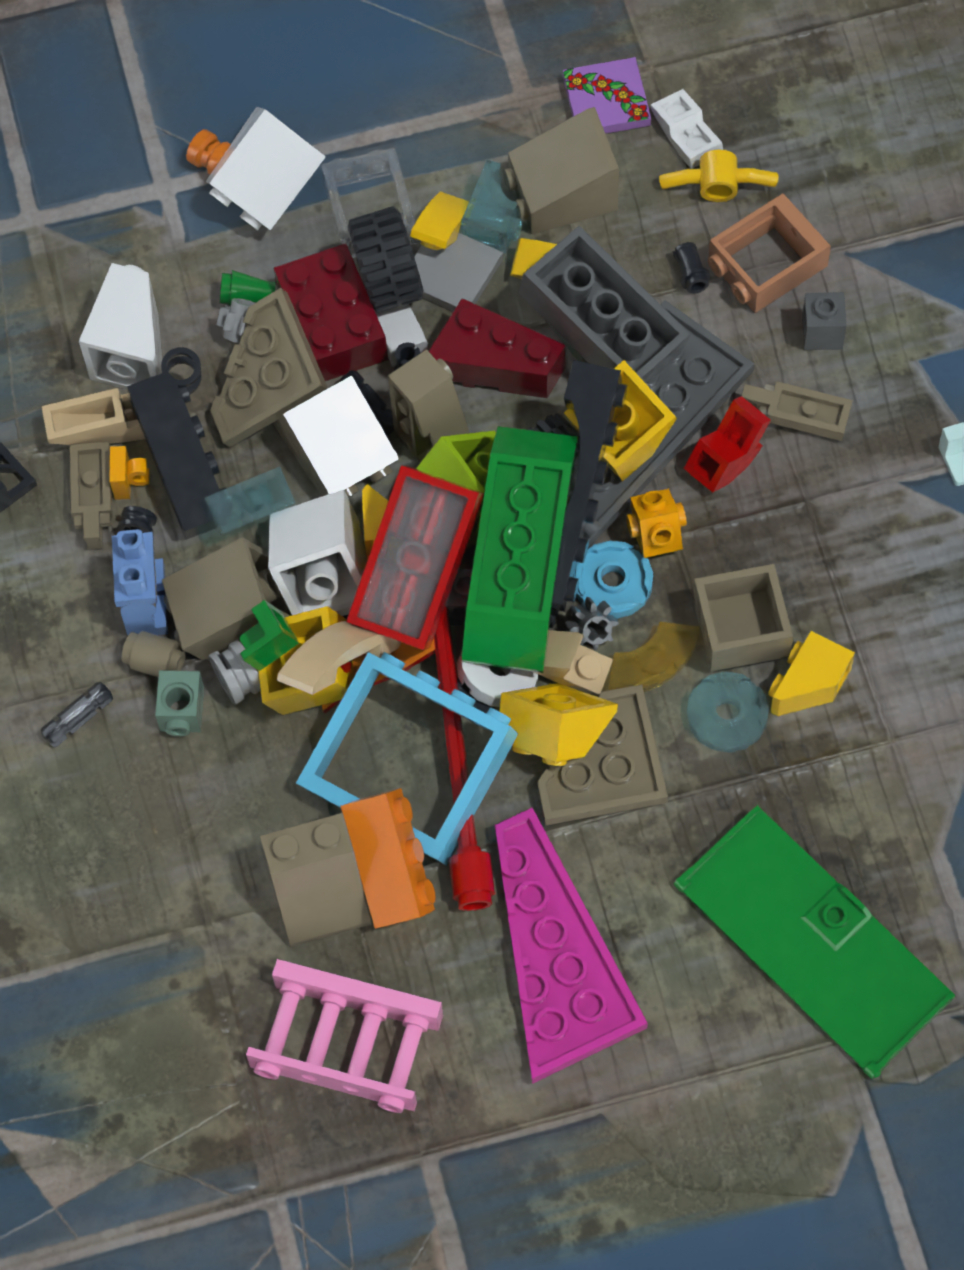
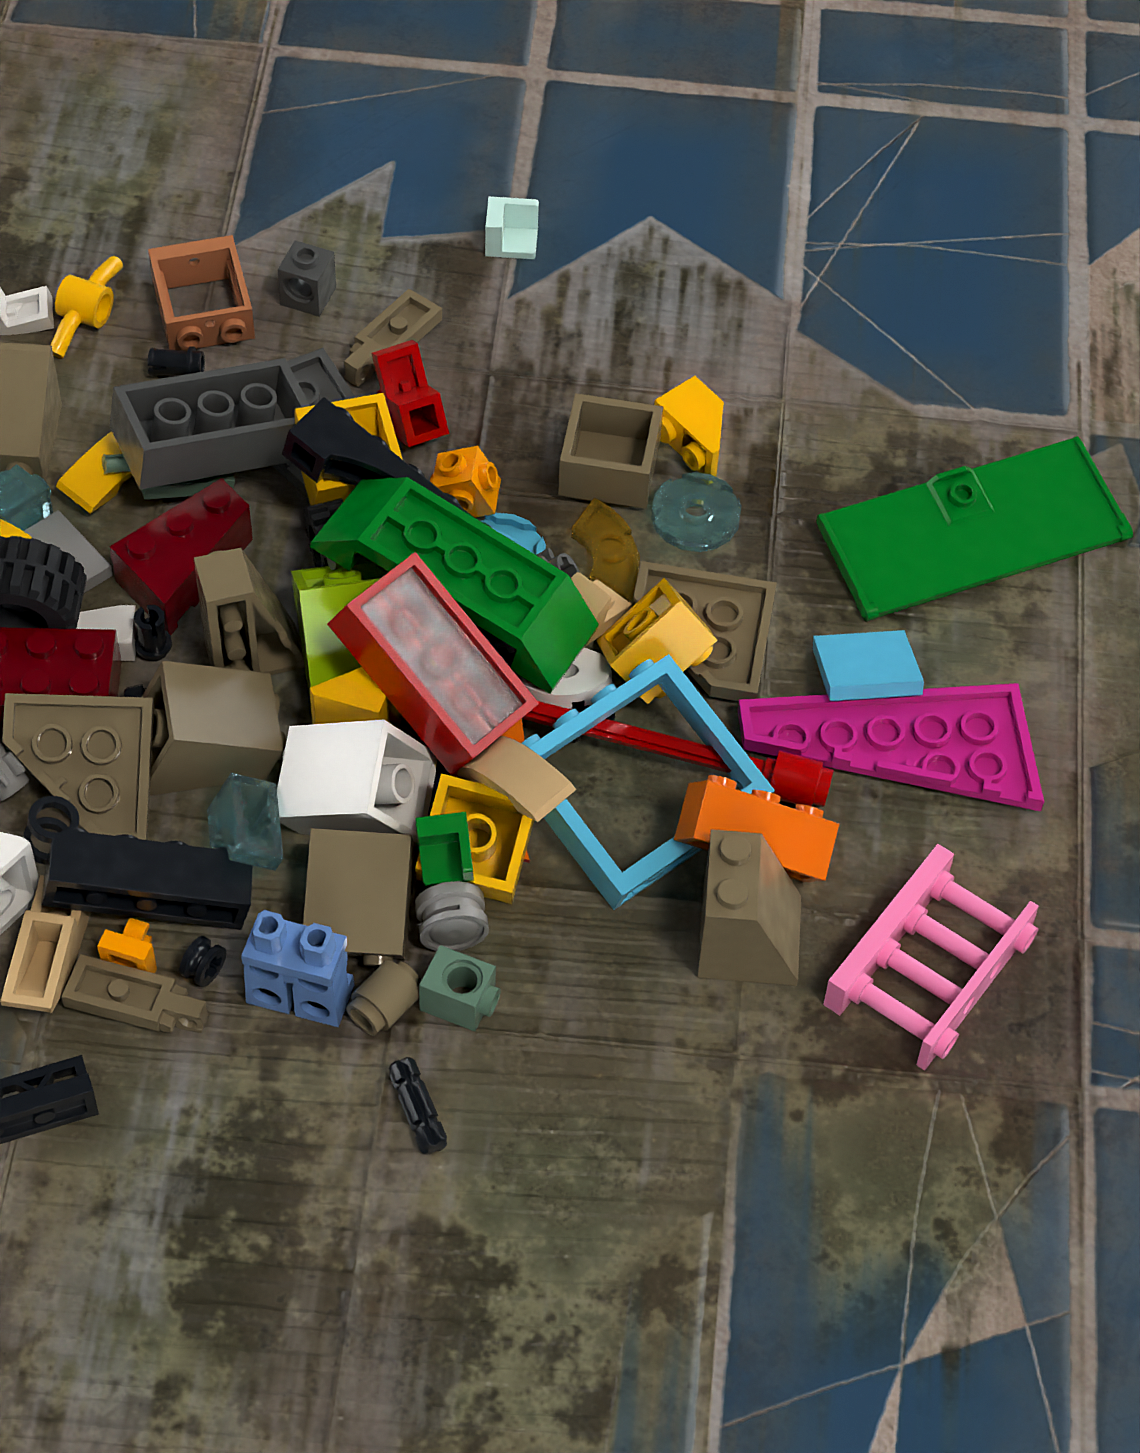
camera: 75 degrees left, 10 degrees down
none -> medium azure tile [813,630,924,701]

